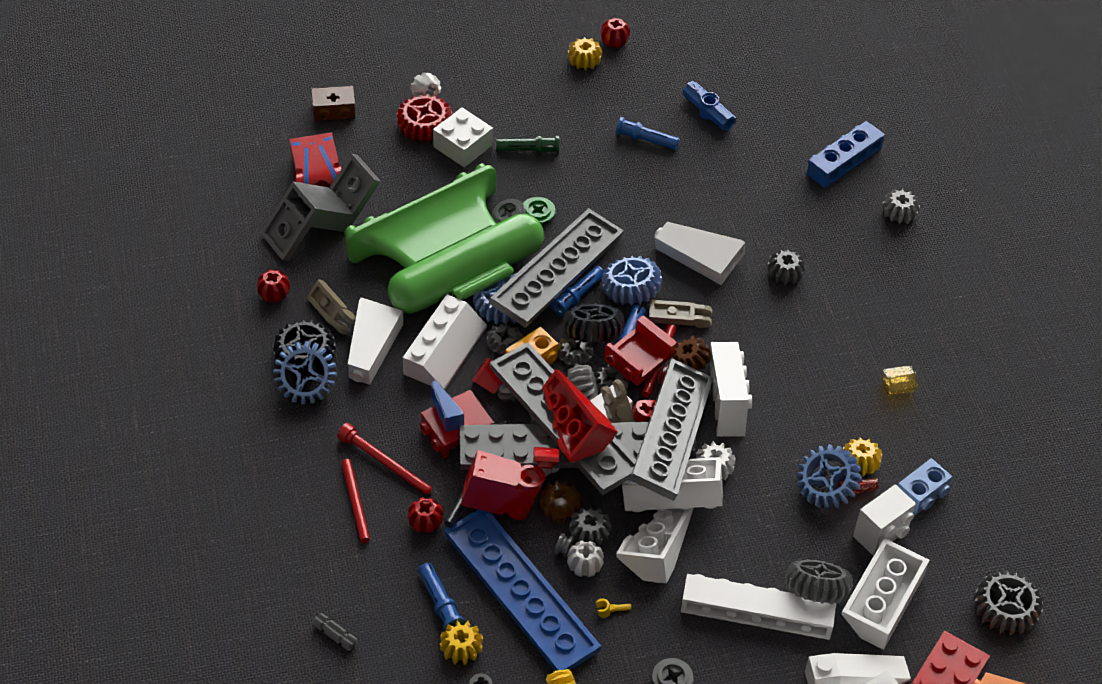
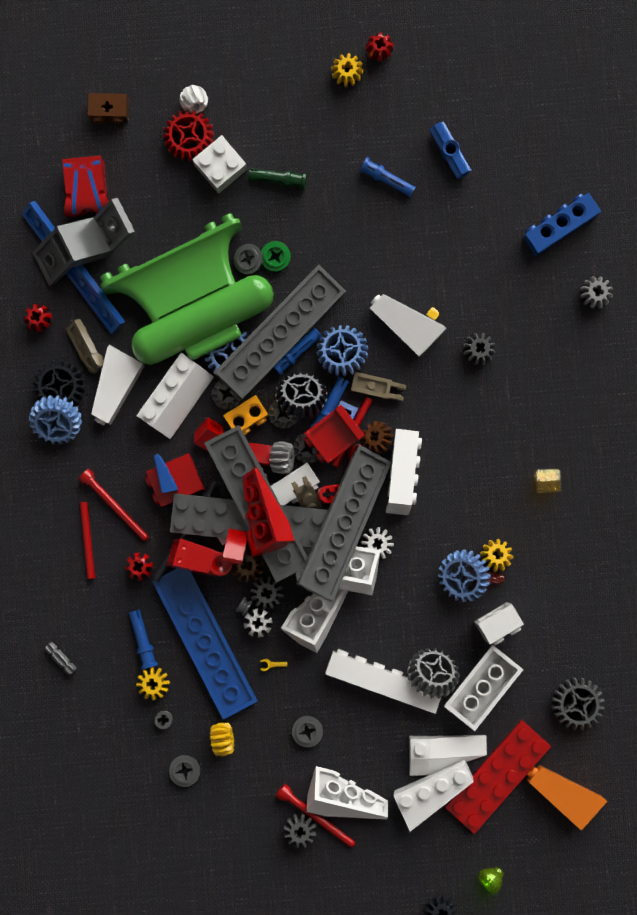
camera: 10 degrees right, 35 degrees up
medium blue brick [898,458,952,515] -> none
none -> blue plate [22,201,125,334]

